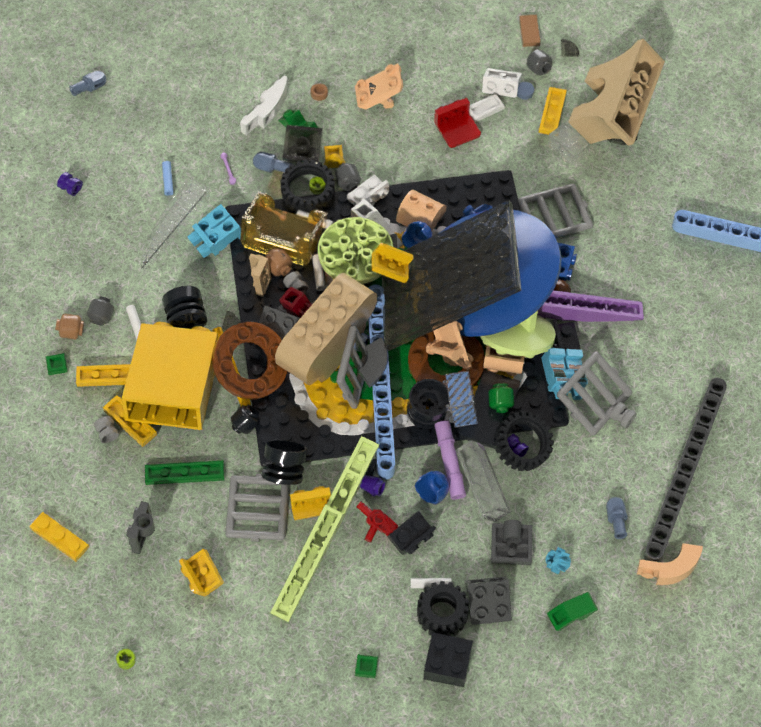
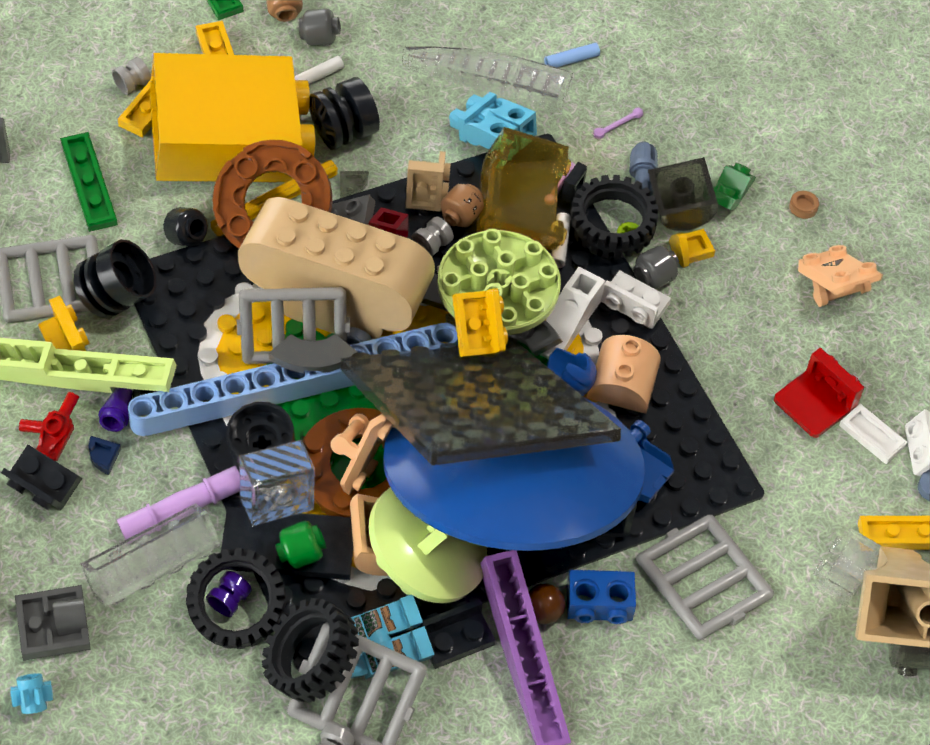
camera: 70 degrees right, 5 degrees down
white slope [240,75,288,135] -> none
blue hair [414,471,449,504] -> none
none -> dark blue tile [88,436,121,475]
none -> black tyre [262,598,359,702]
none -> black tile [562,162,587,203]

